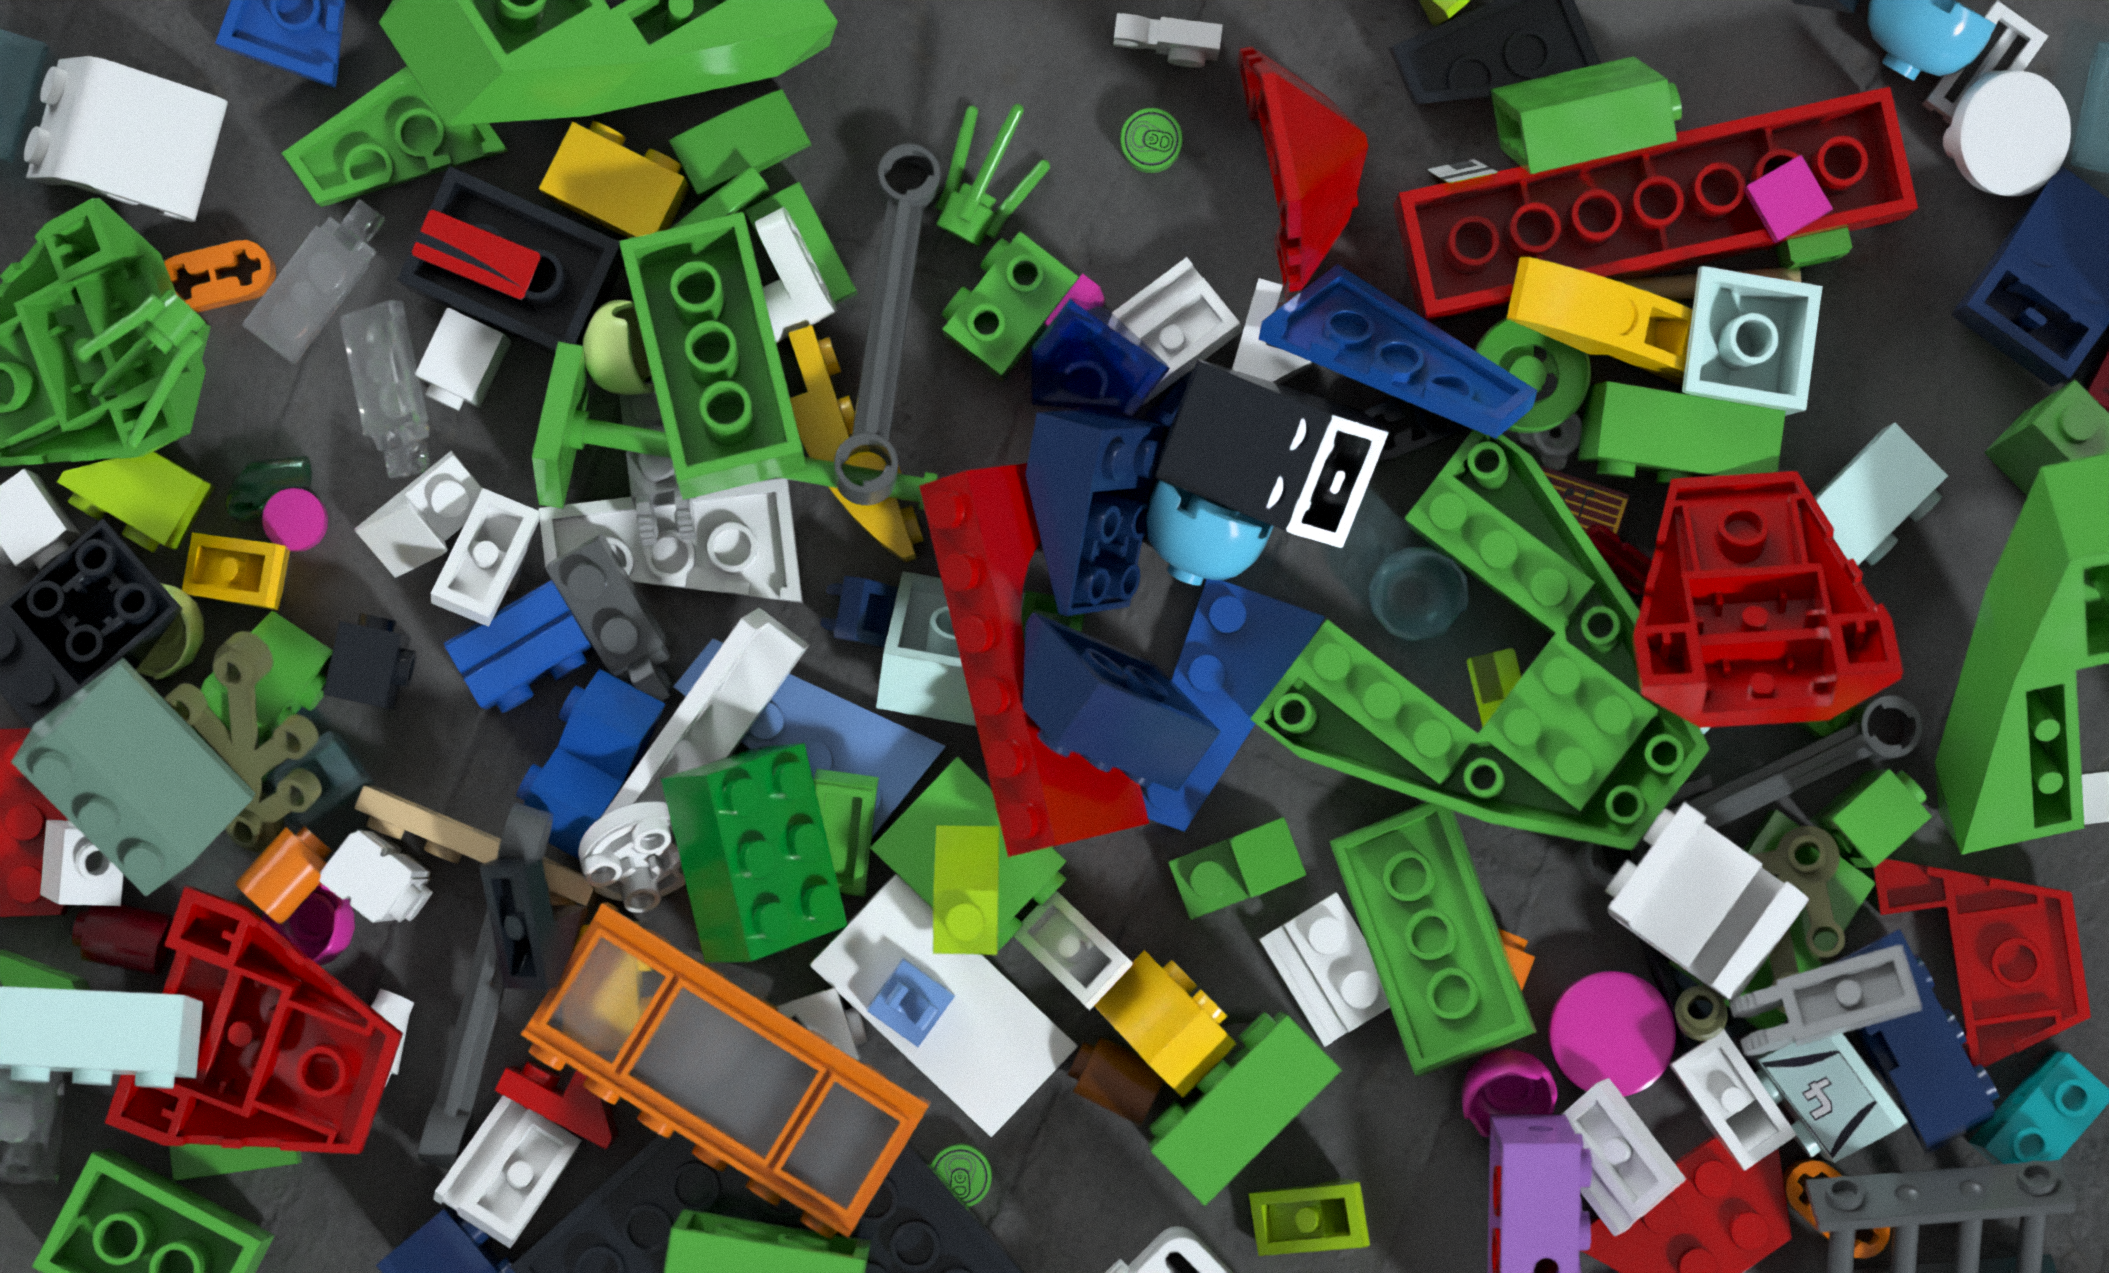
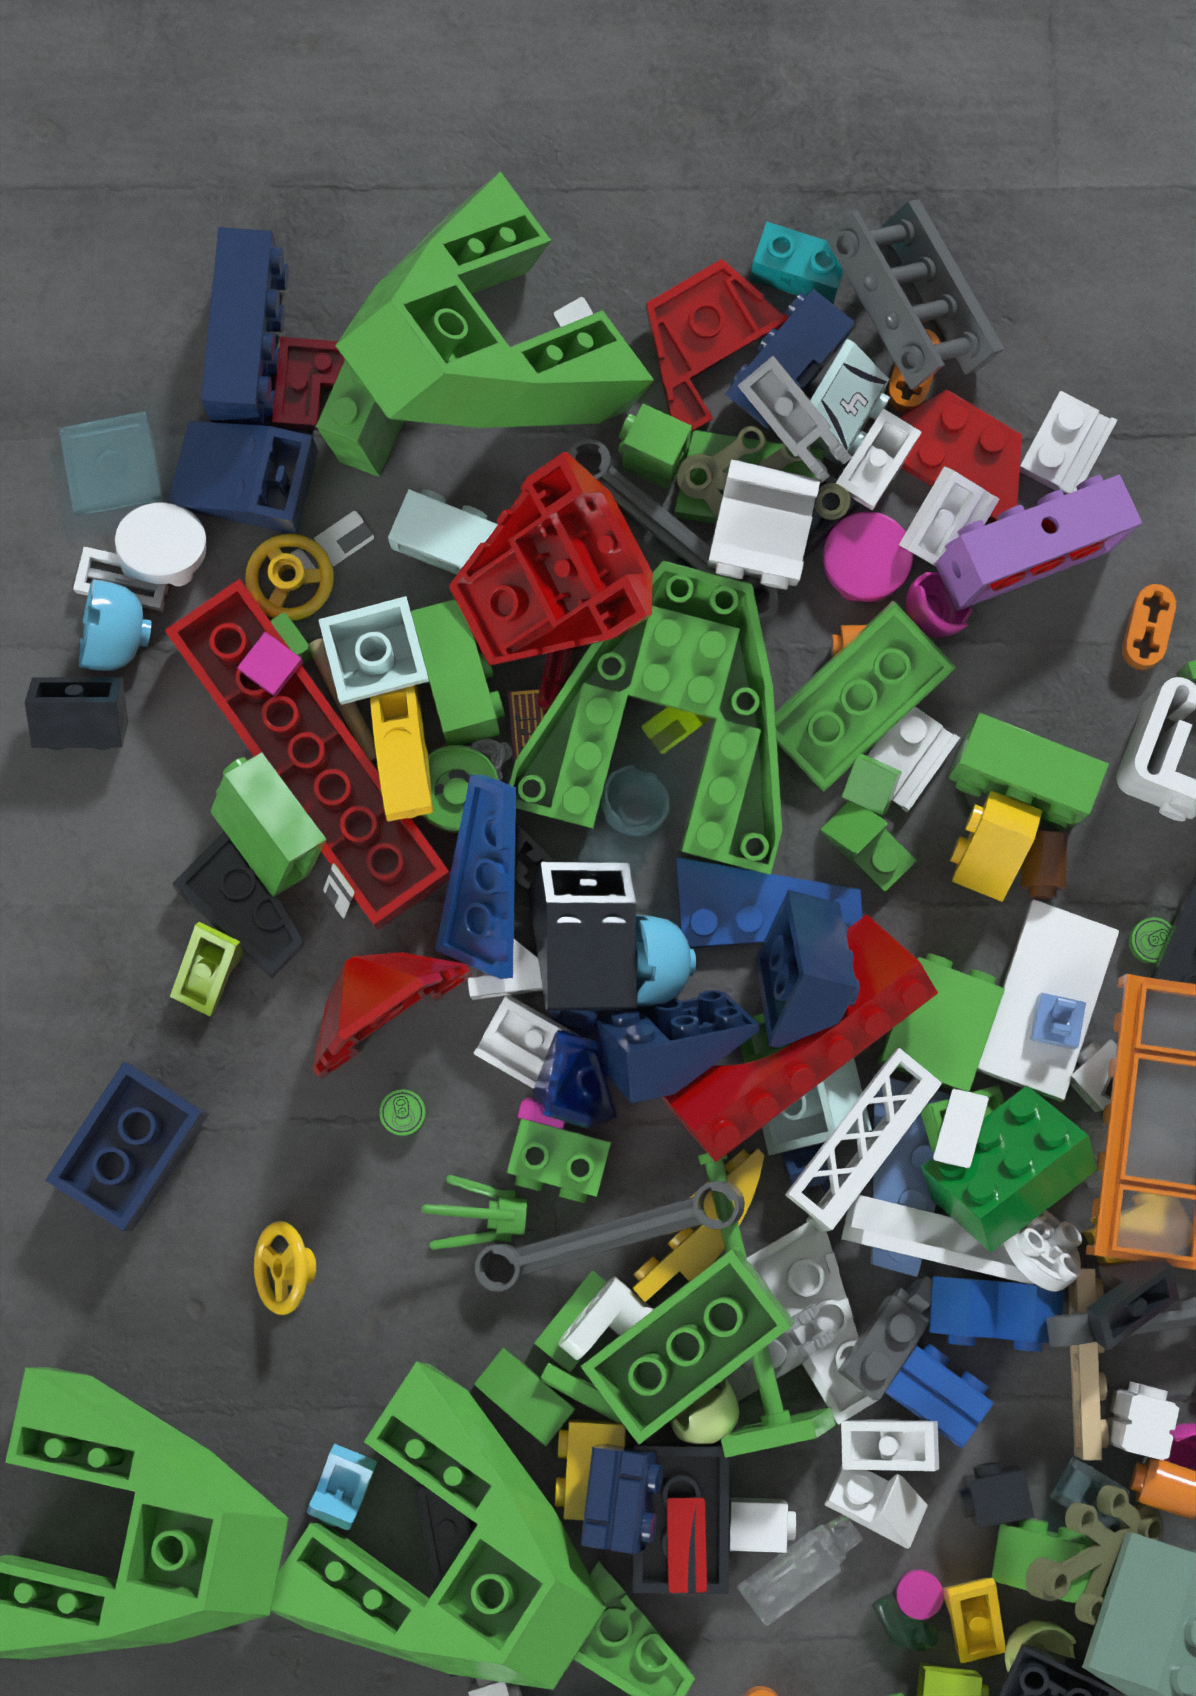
camera: 115 degrees left, 5 degrees down
clear hinge [242,199,385,364] -> none
lime slope [933,825,1000,955] -> none
white slope [1013,890,1133,1010] -> none
white plate [1114,13,1223,68] -> none
lime slope [1249,1178,1370,1256] -> none
none -> yellow piece [245,534,334,621]
none -> white sticker [291,511,374,585]
none -> dark blue brick [581,1444,663,1554]
none -> white fence [785,1048,942,1232]
none -> bright green tile [842,754,902,815]
none -> white sticker [933,1089,988,1168]

